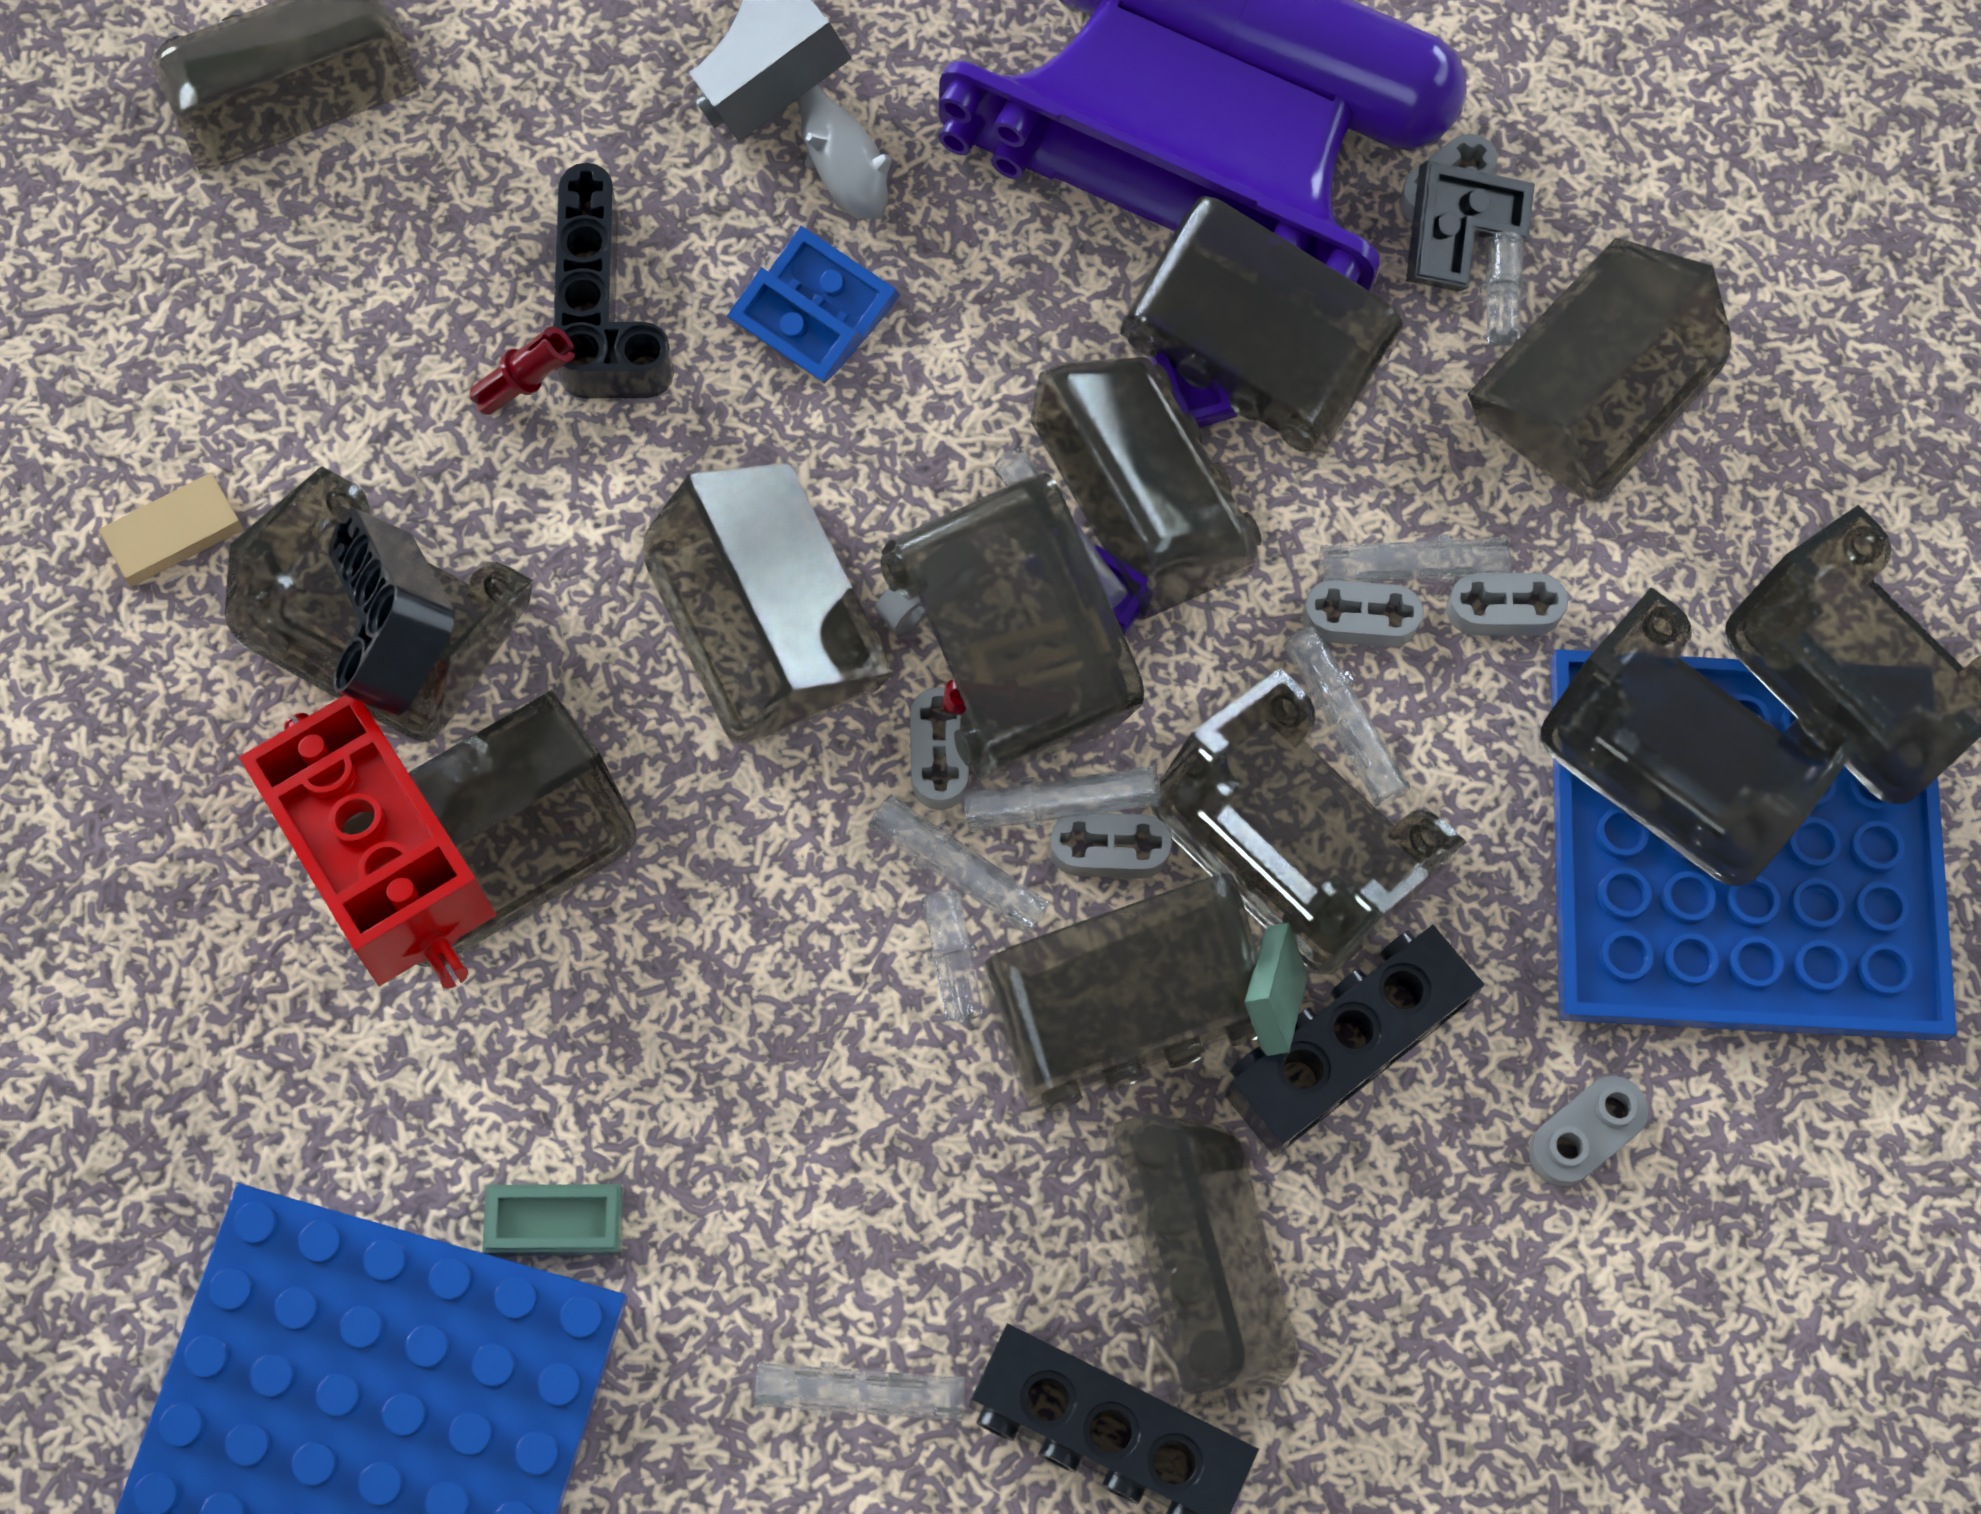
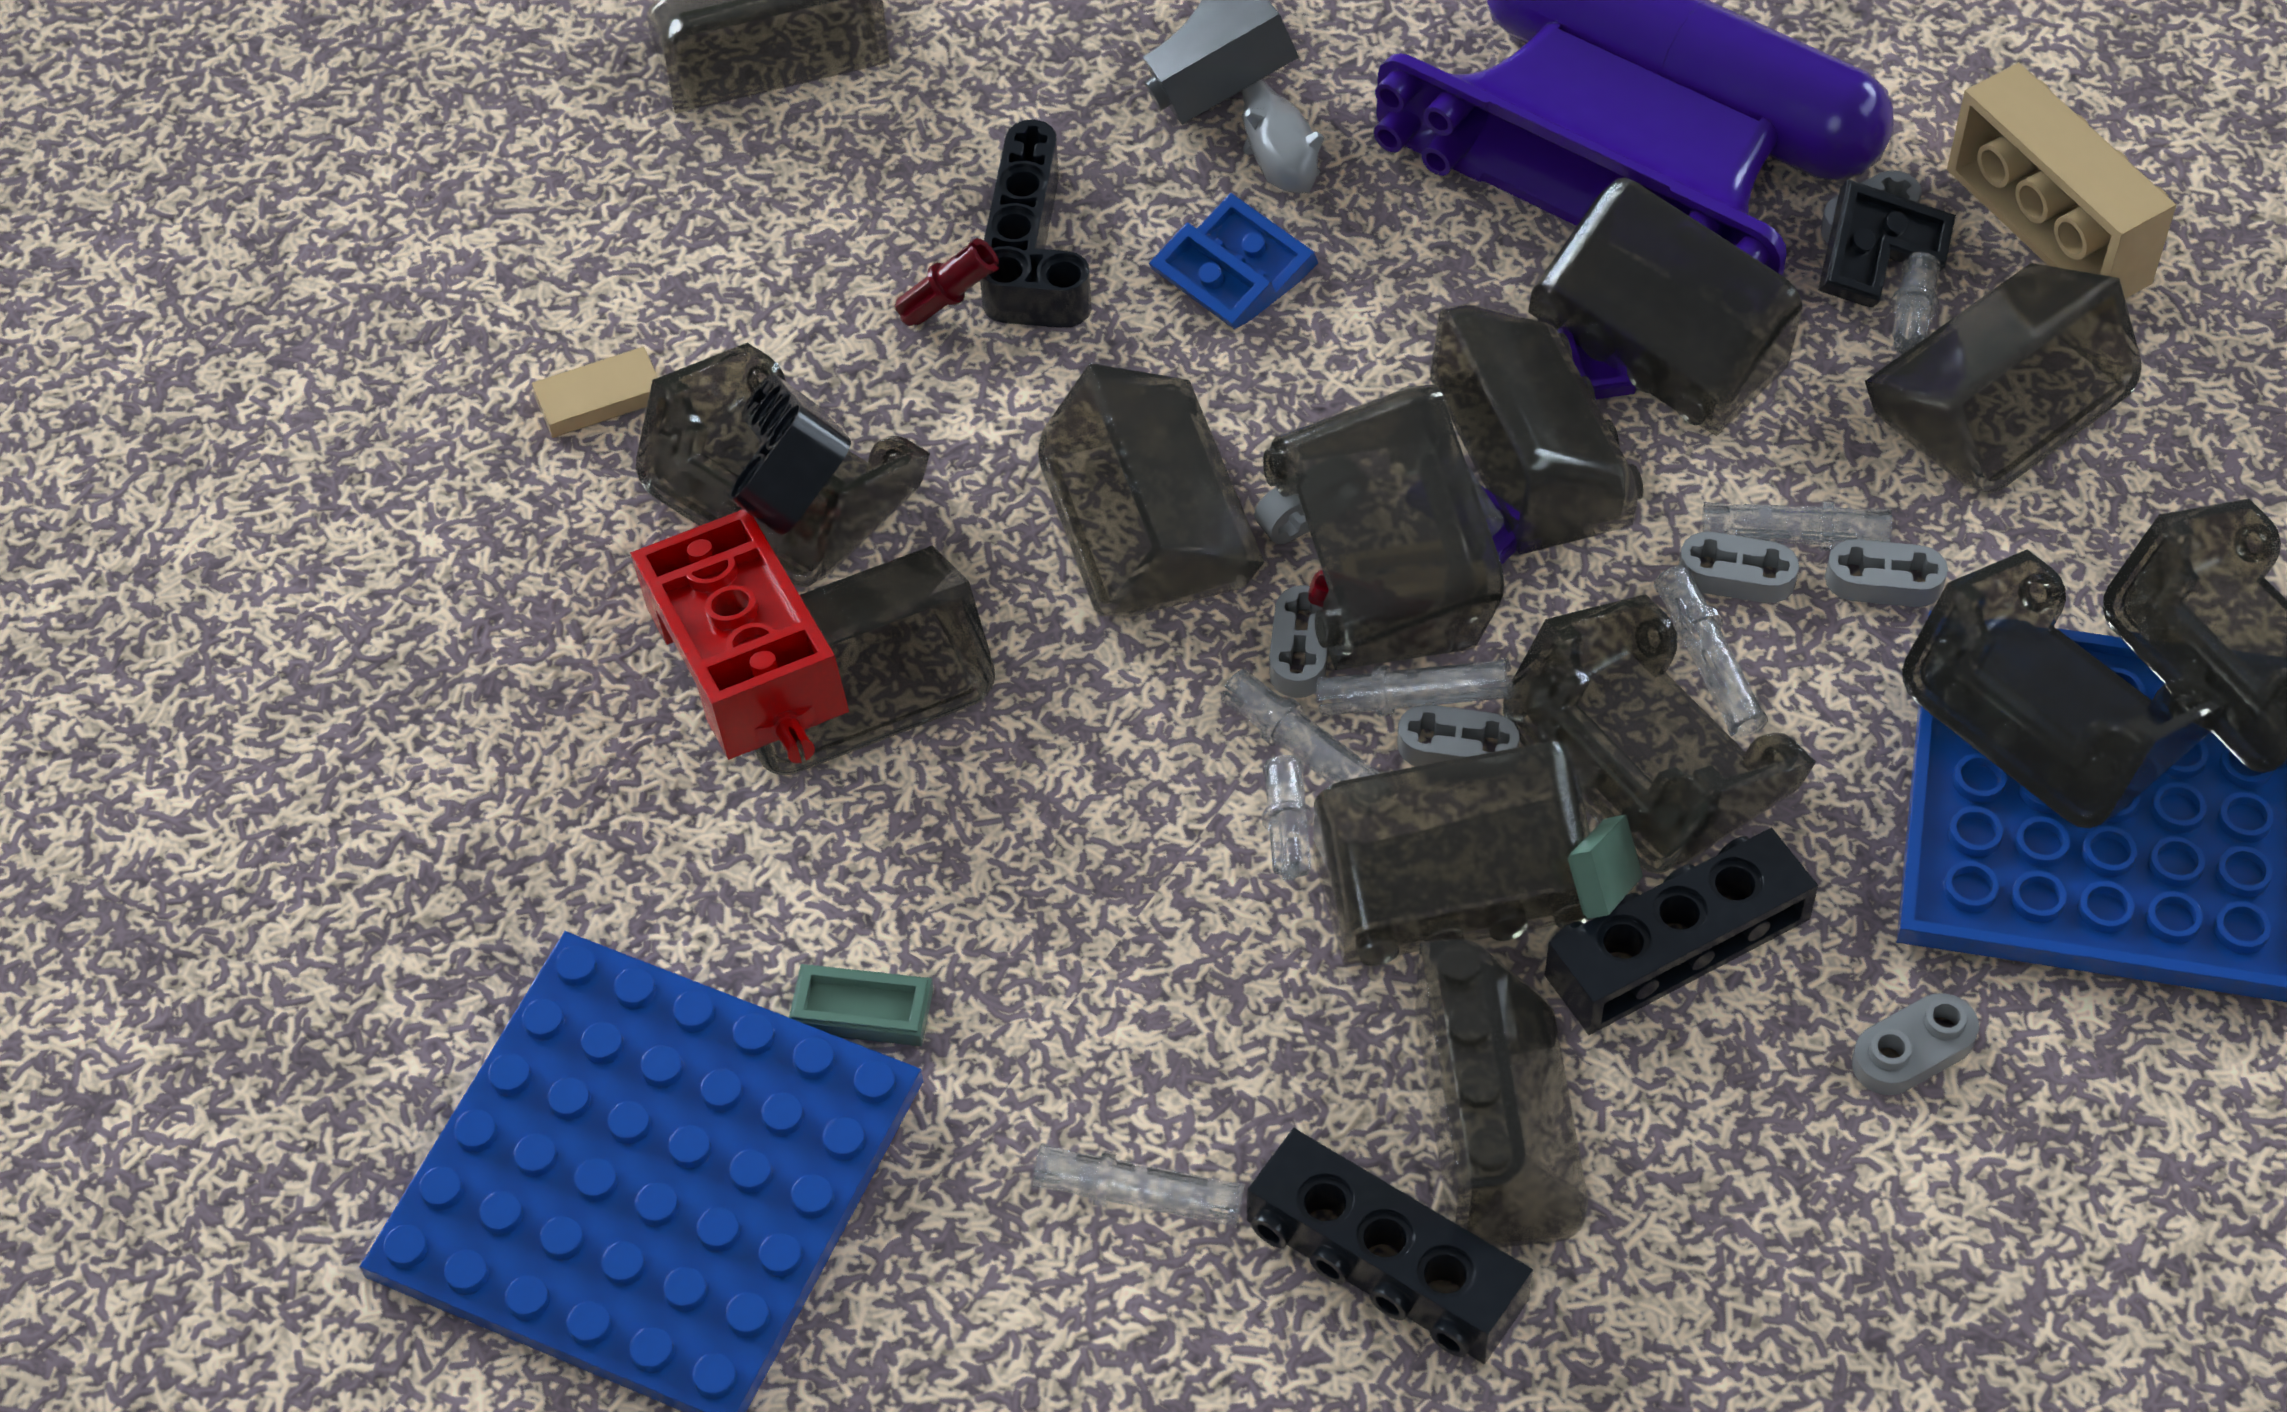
camera: 15 degrees right, 15 degrees down
none -> tan brick [1947,62,2176,313]

